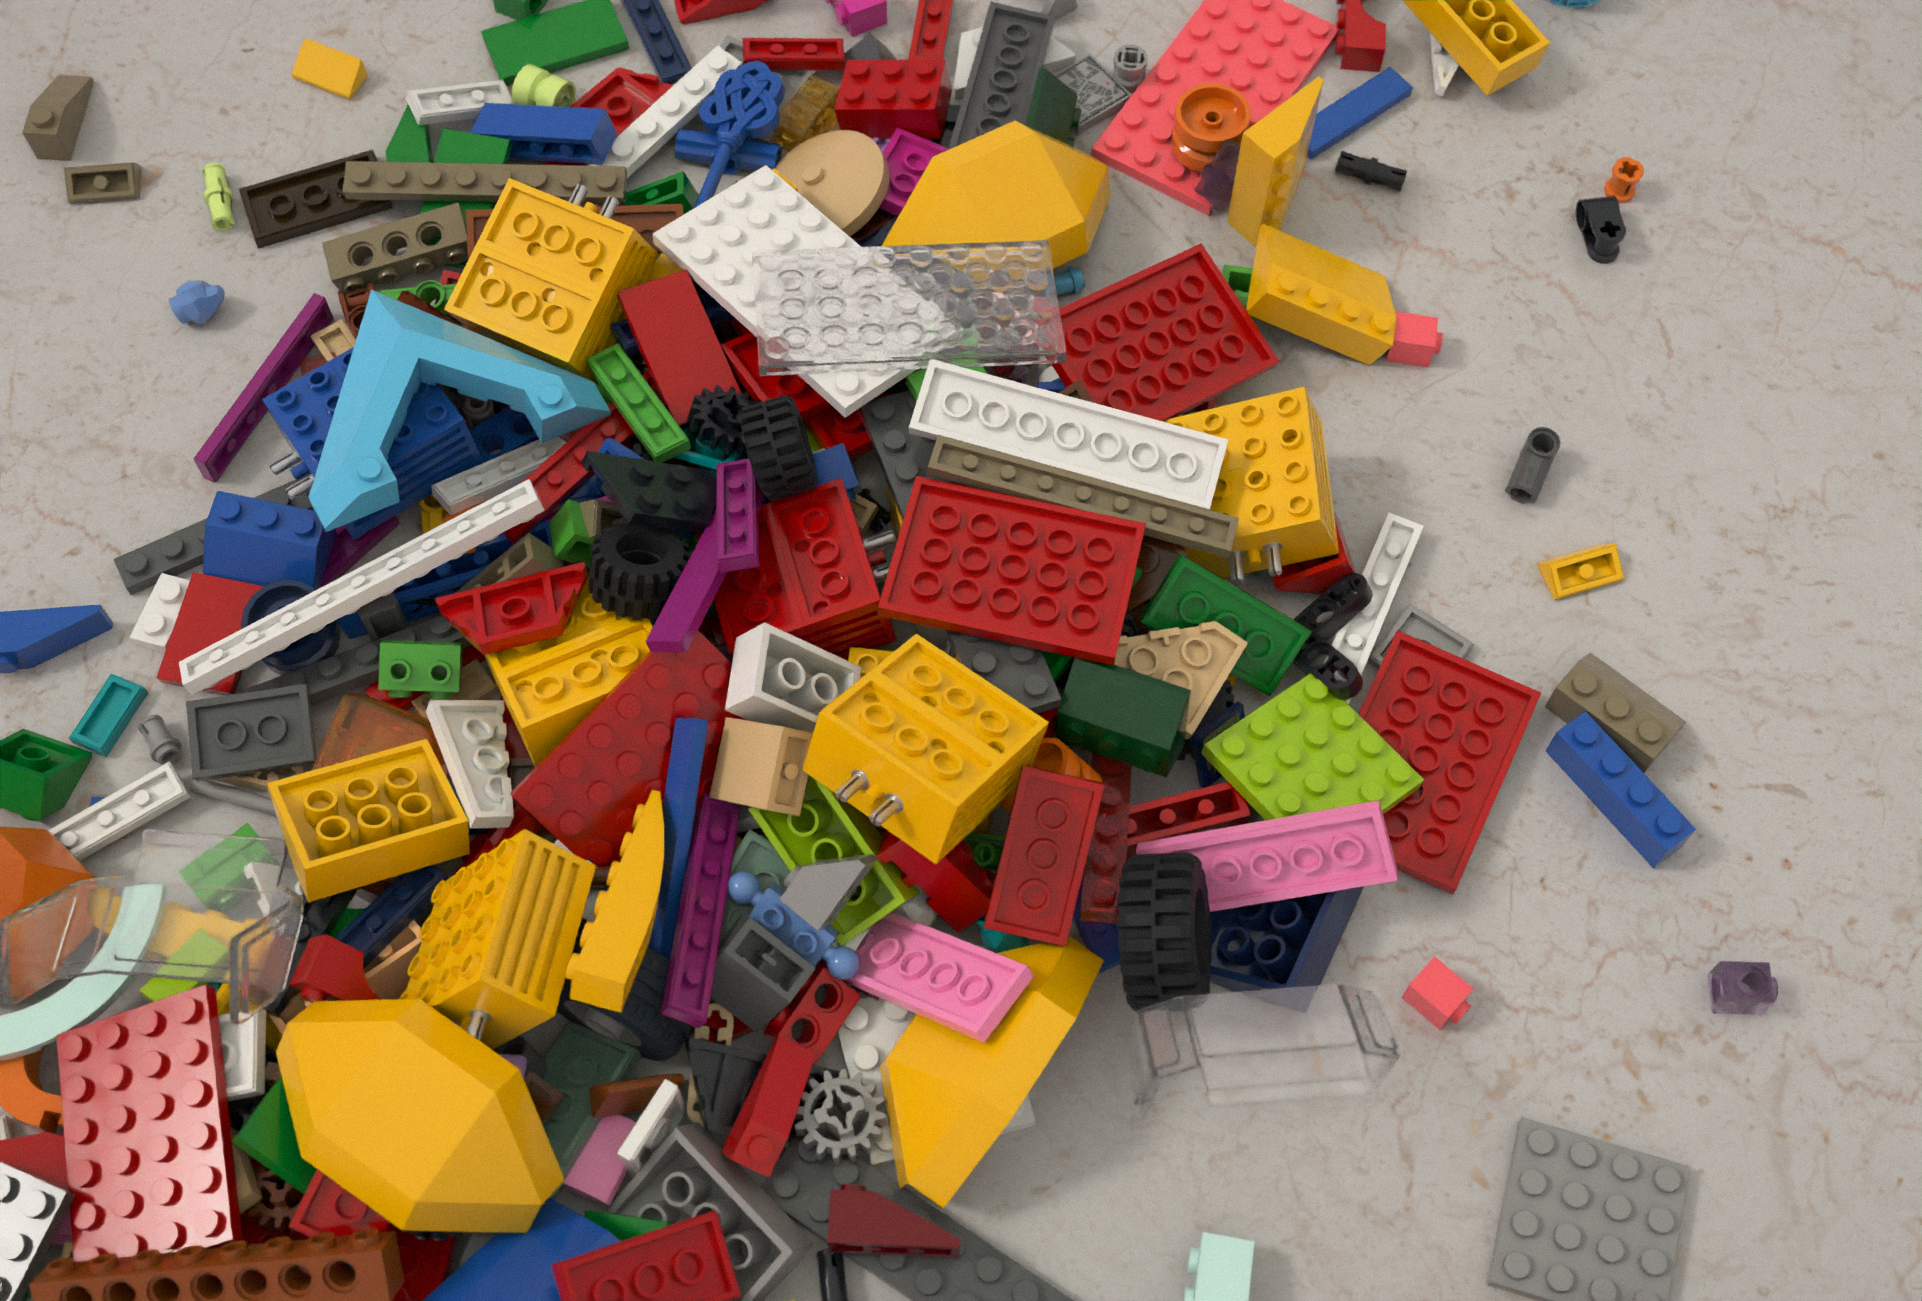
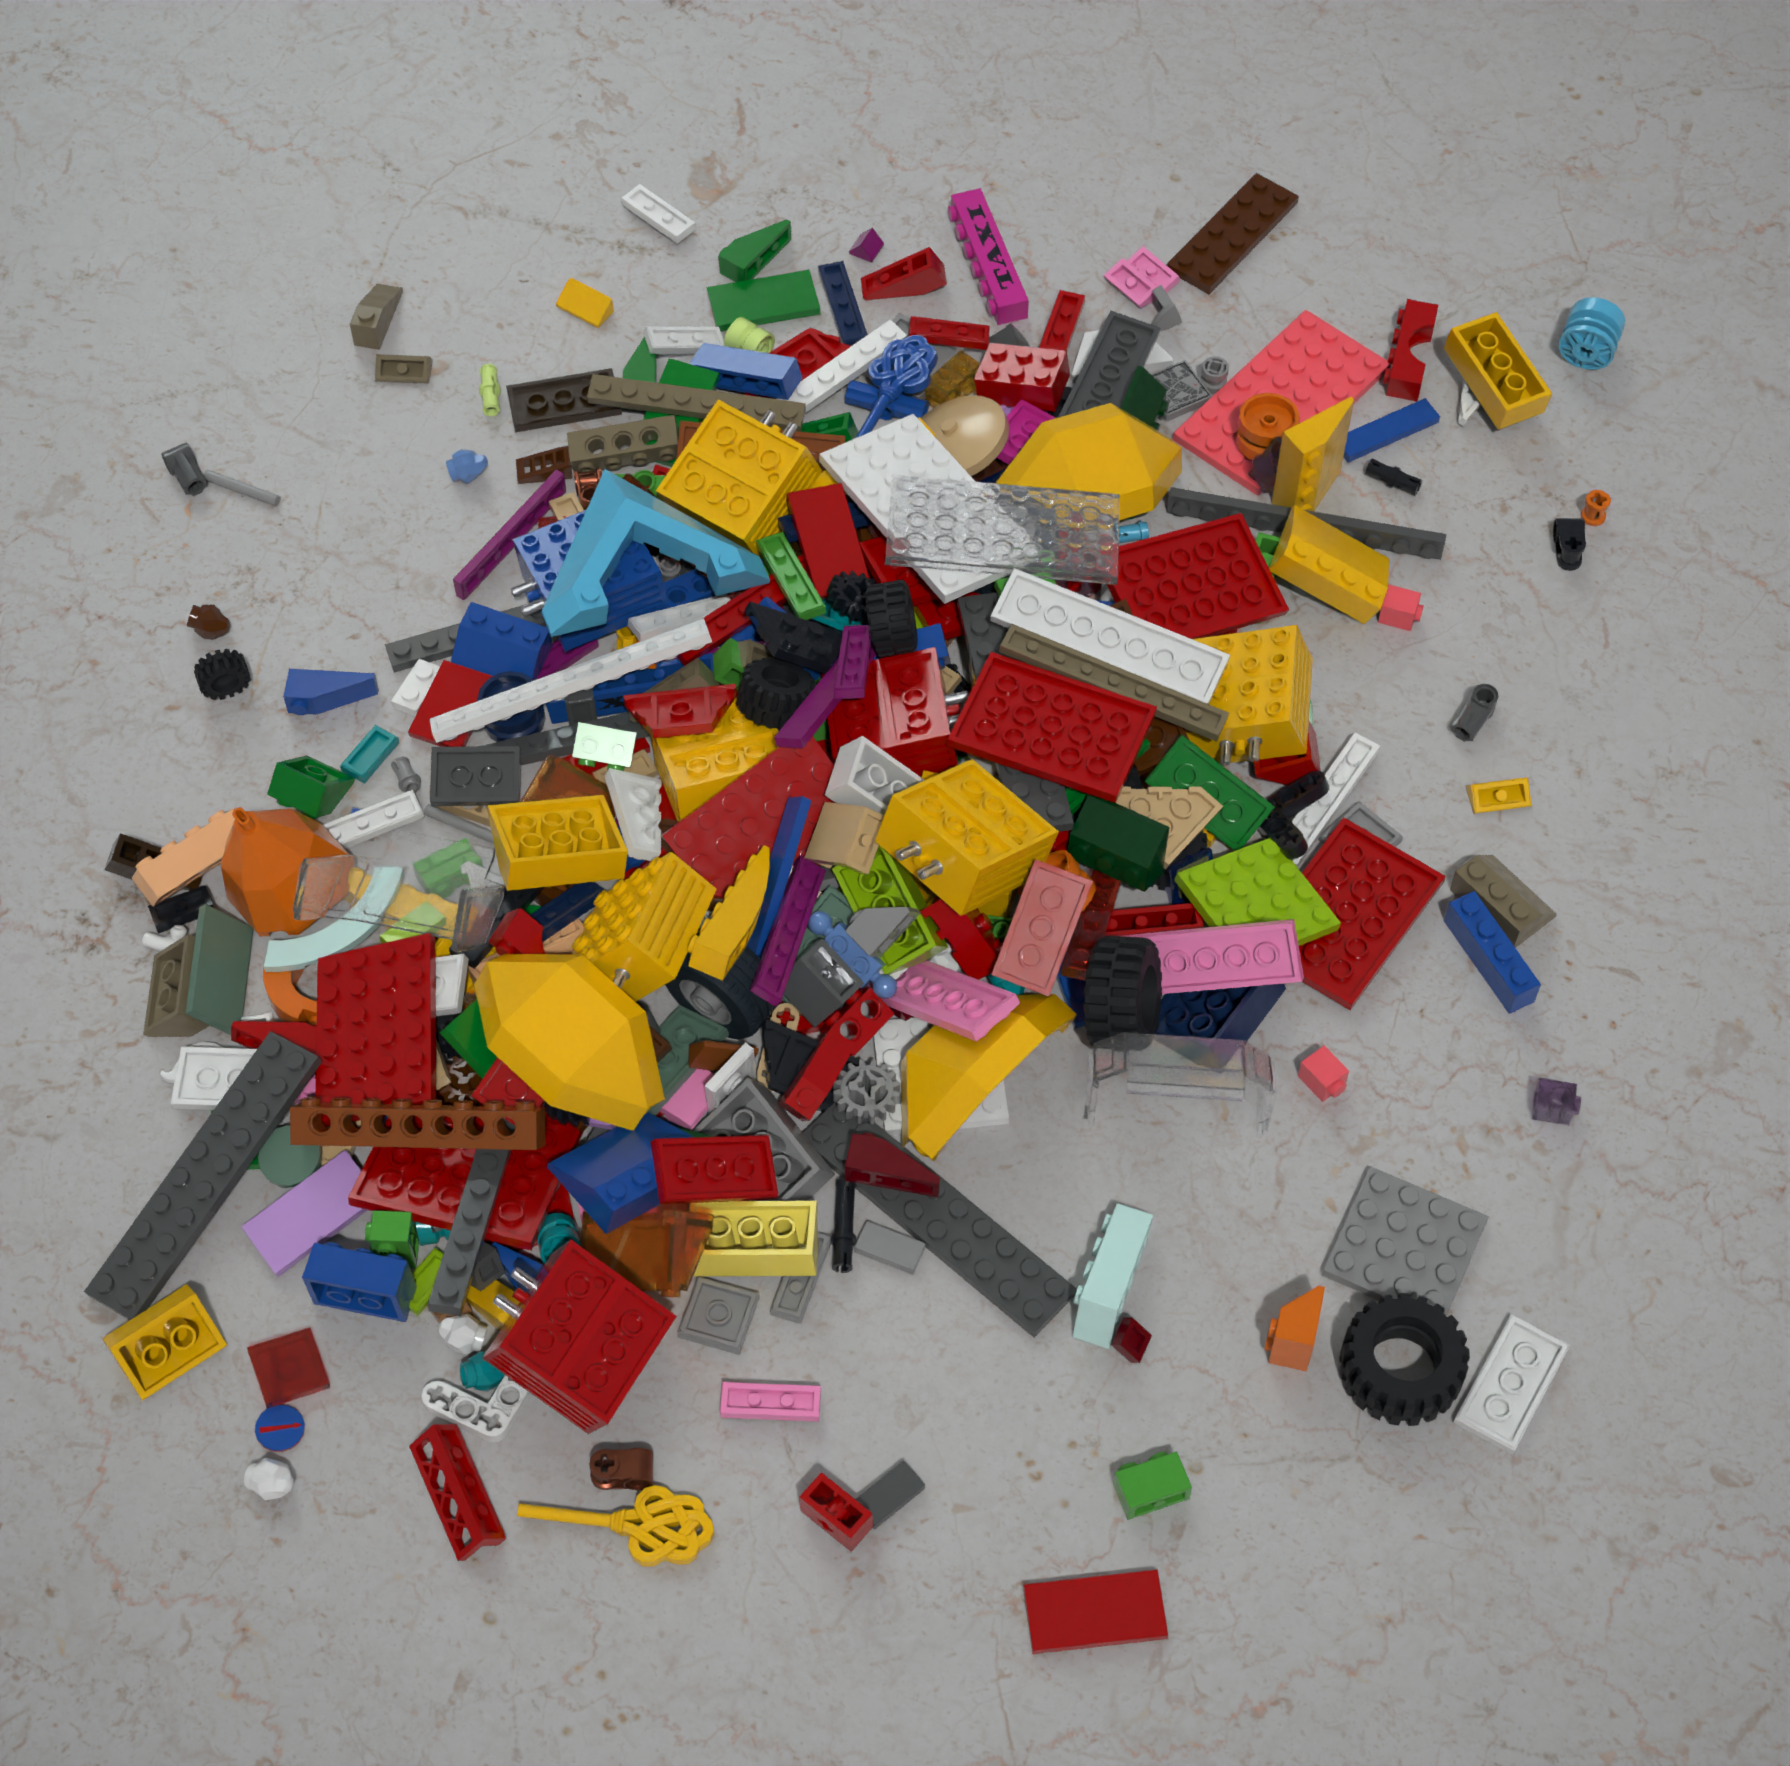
camera: 10 degrees right, 5 degrees down
none -> reddish brown slope [516,446,573,484]
none -> dark grey plate [1167,487,1446,560]

